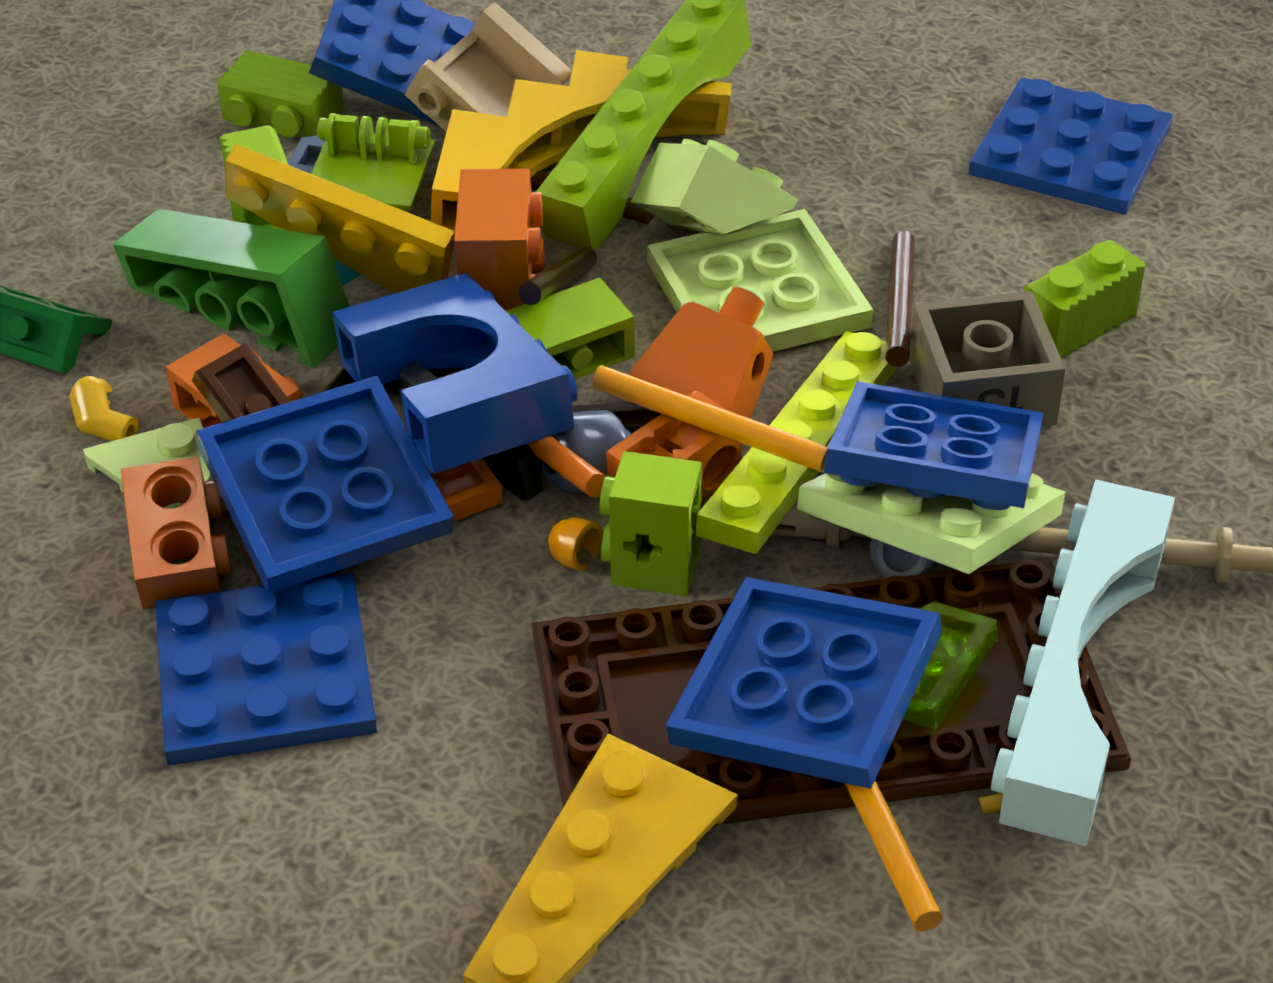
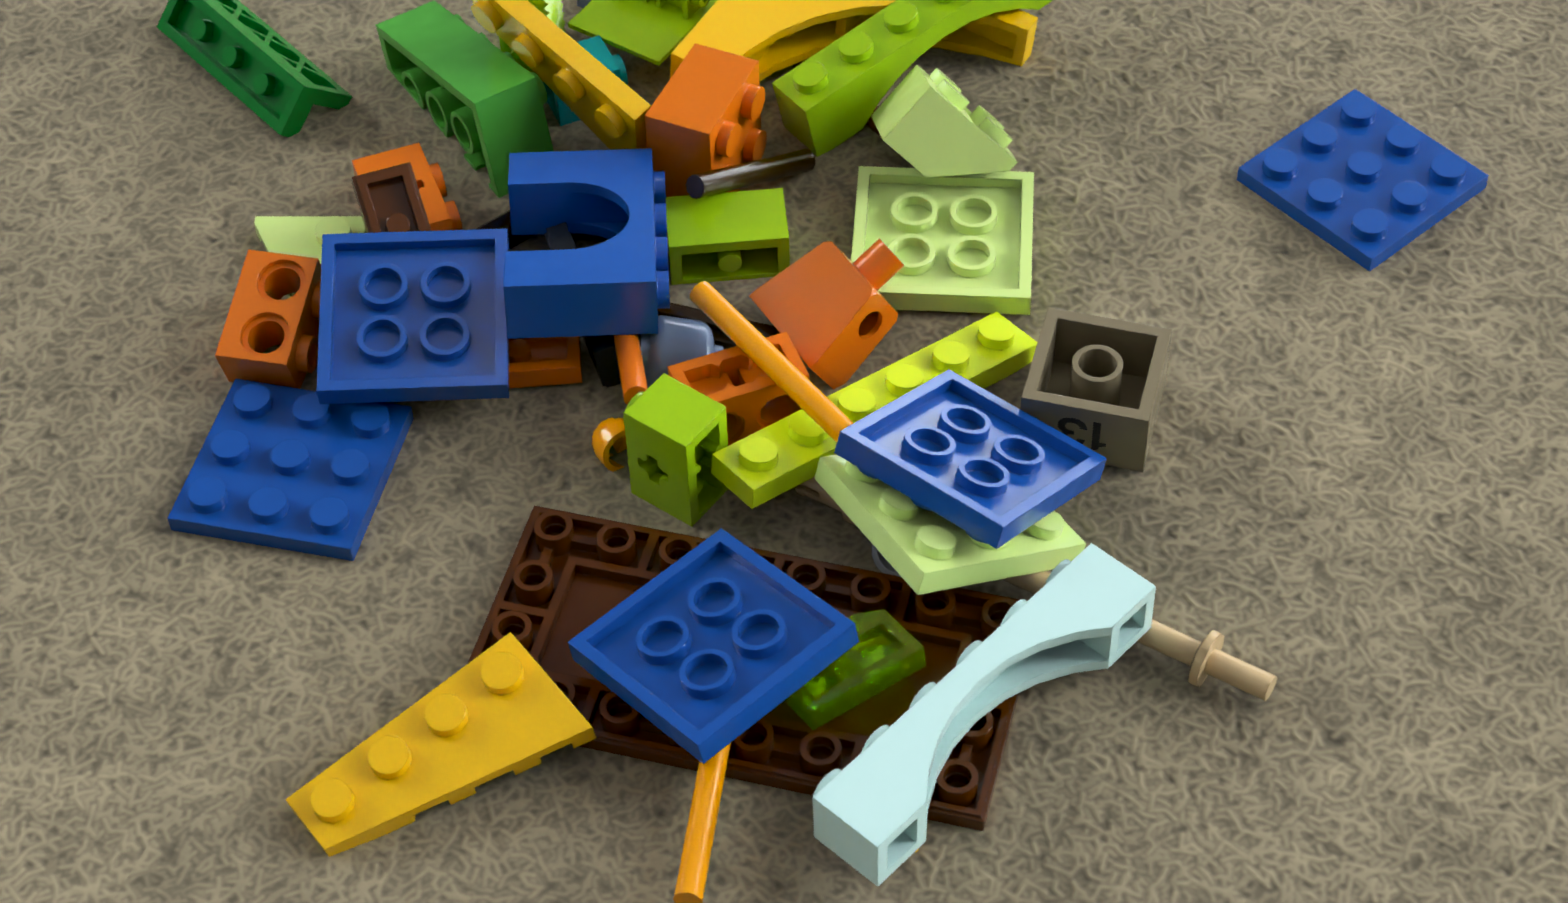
camera: 25 degrees right, 5 degrees up
yellow arm [69,376,139,441] -> none
reddish brown bar [885,231,915,367] -> none
lime brick [1022,240,1145,360] -> none

